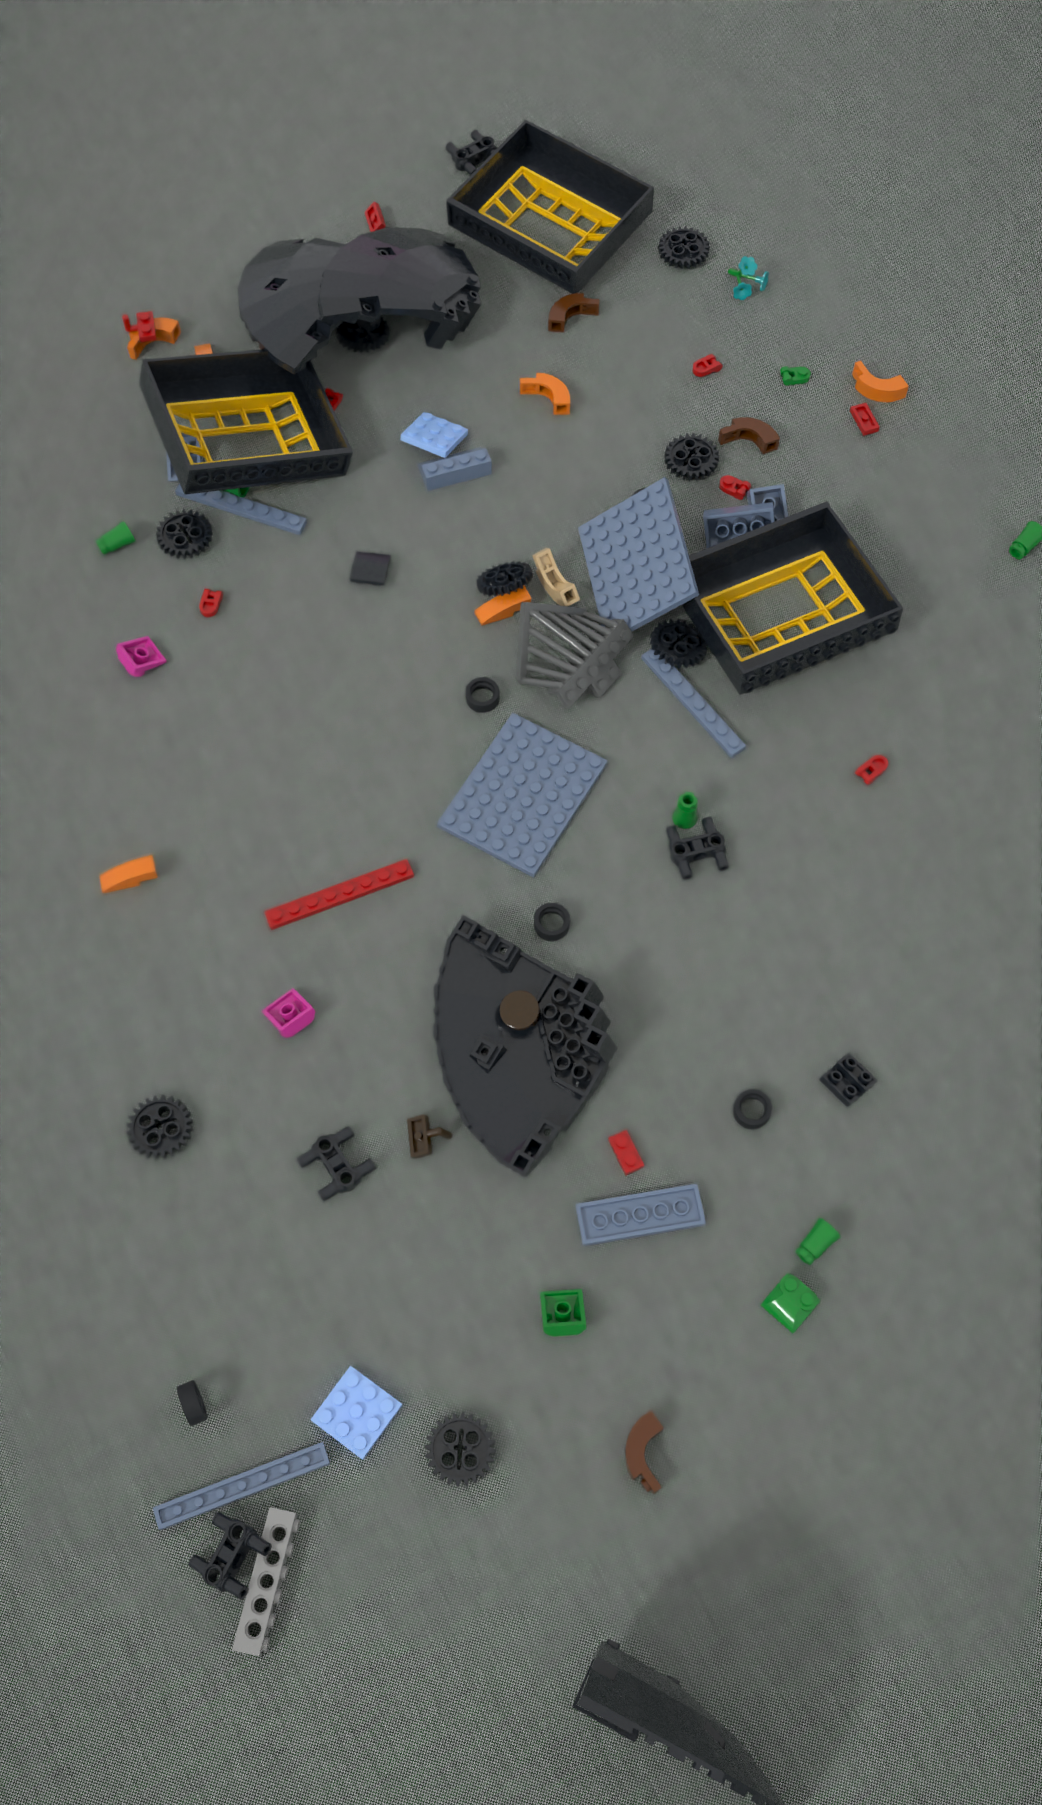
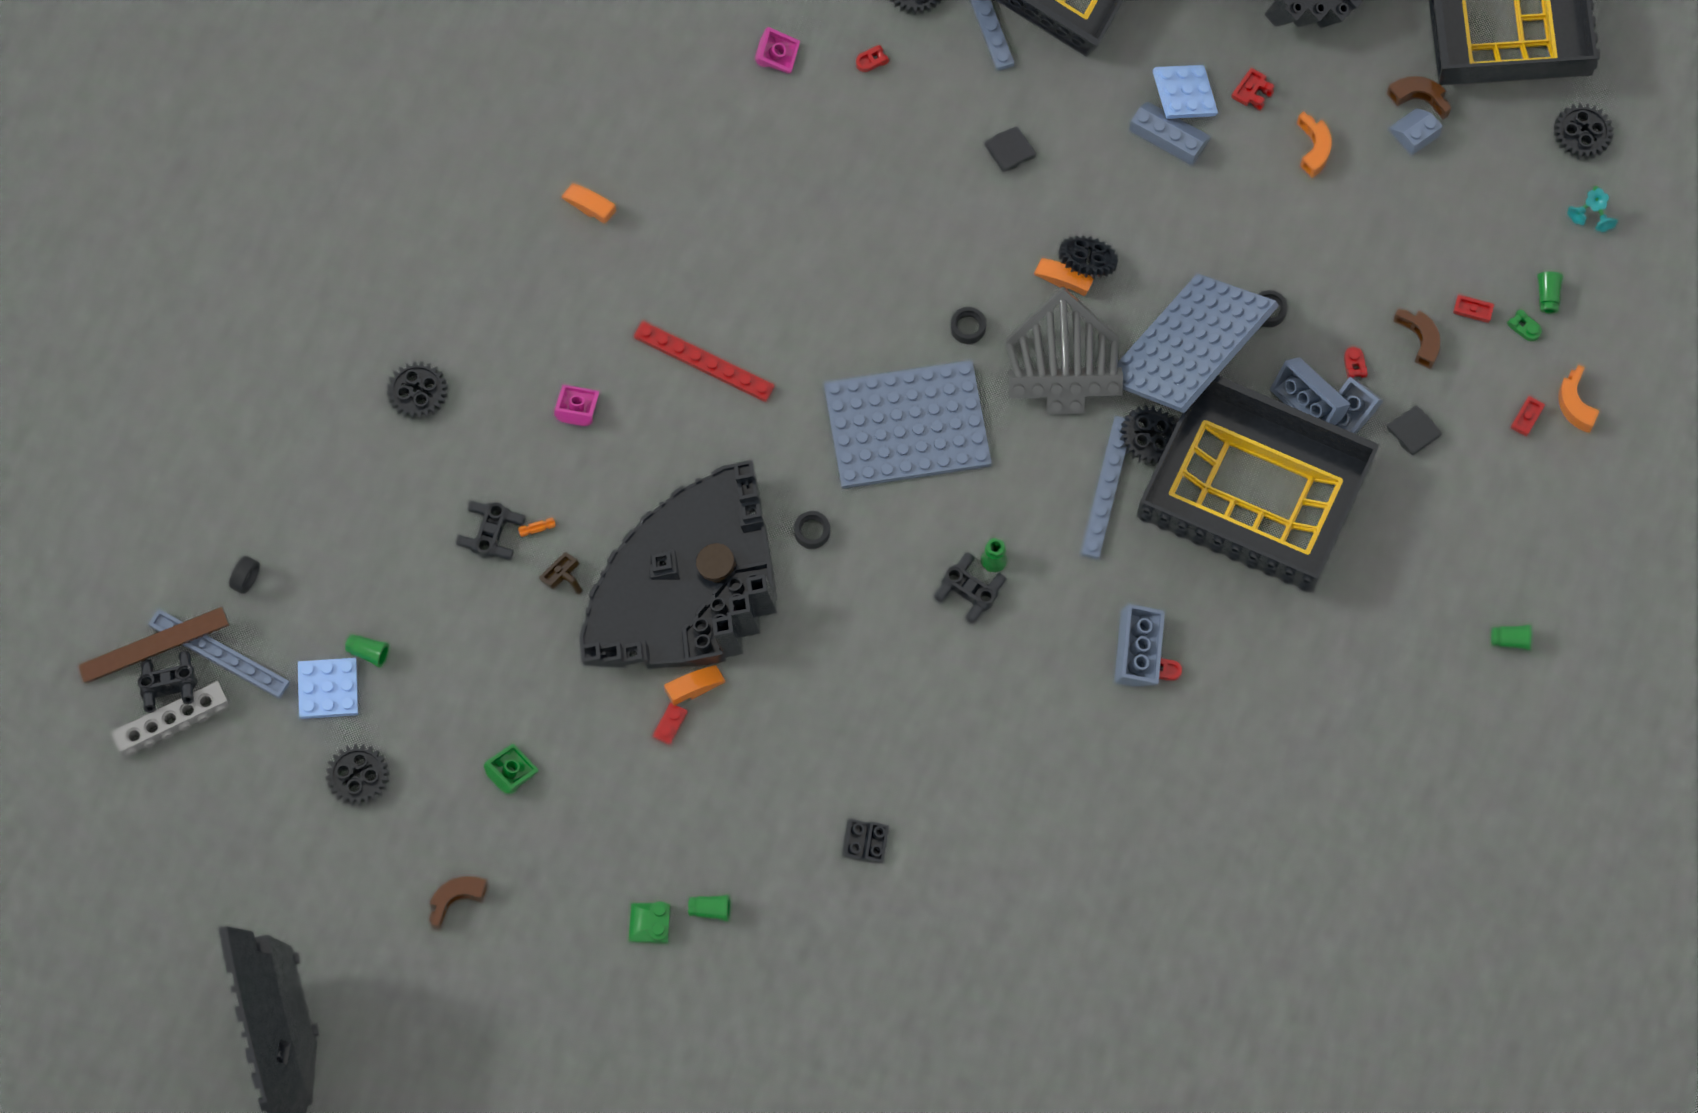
camera: 50 degrees right, 5 degrees up
tan arch [532,548,580,606] -> none
sand blue plate [575,1184,706,1246] -> none
black gear [664,433,719,481] -> none
red plate [692,354,723,377] -> none
black tyre [733,1089,773,1130] -> none
none -> reddish brown tile [78,607,230,684]
none -> green plant [345,634,390,668]
none -> orange axle [518,517,556,537]
none -> orange slope [664,665,726,706]
none -> sand blue slope [1114,604,1165,687]
none -> red plate [1231,67,1275,111]
none -> black slope [1387,405,1442,456]
none -> sand blue slope [1388,108,1443,156]
none -> red plate [1453,294,1494,323]
none -> green plant [1537,271,1563,314]

